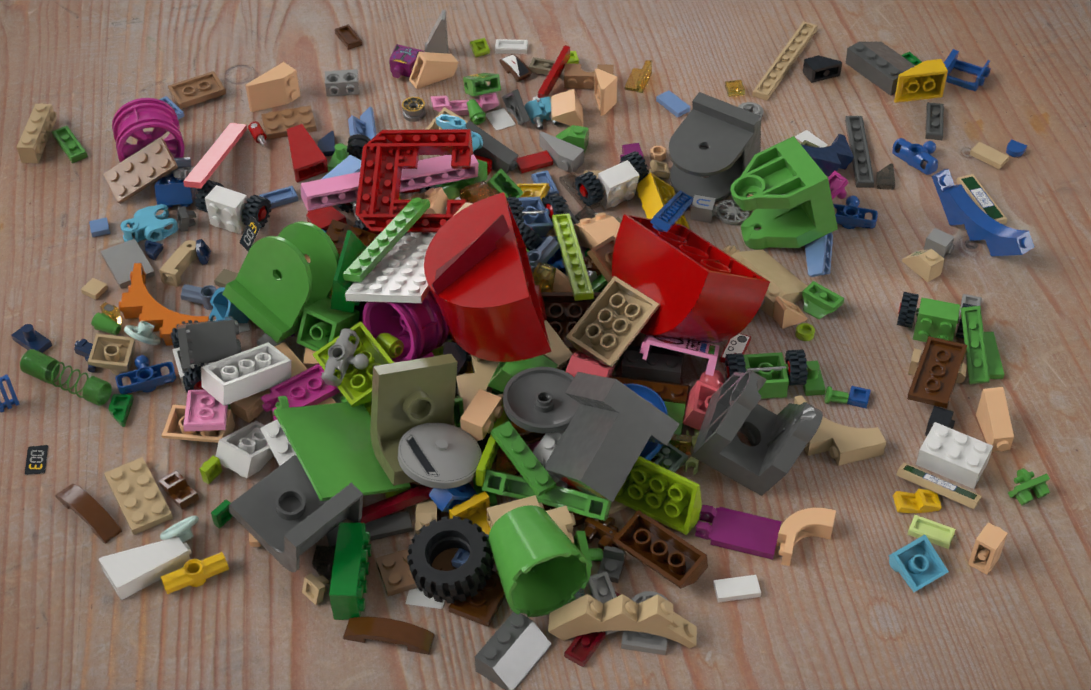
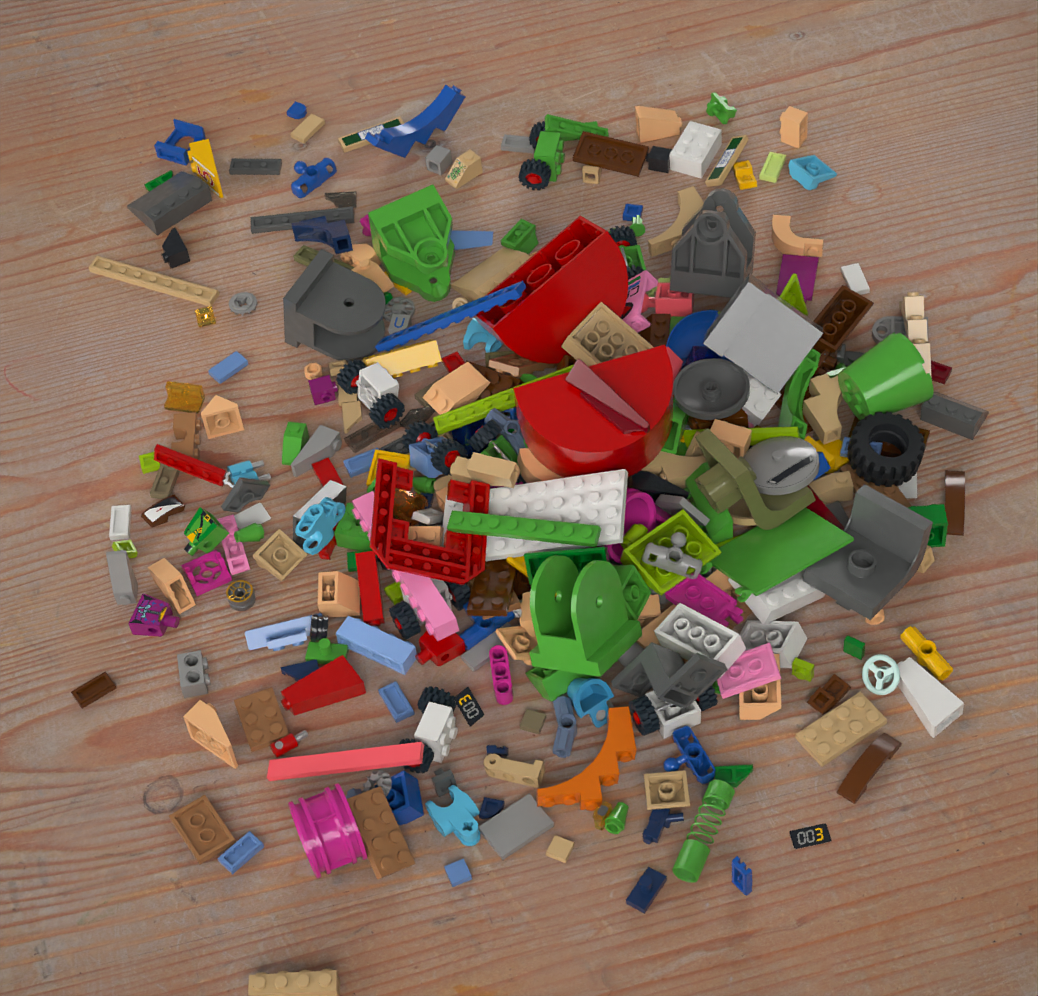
camera: 90 degrees left, 5 degrees up
bright green tile [52,126,88,163] -> none
light aqua piece [124,321,161,345] -> none
bright green plate [491,421,556,497] -> none
light nougat slope [551,89,584,127] -> none
white sticker [795,130,827,148] -> none
none -> dark pink piece [181,550,232,596]

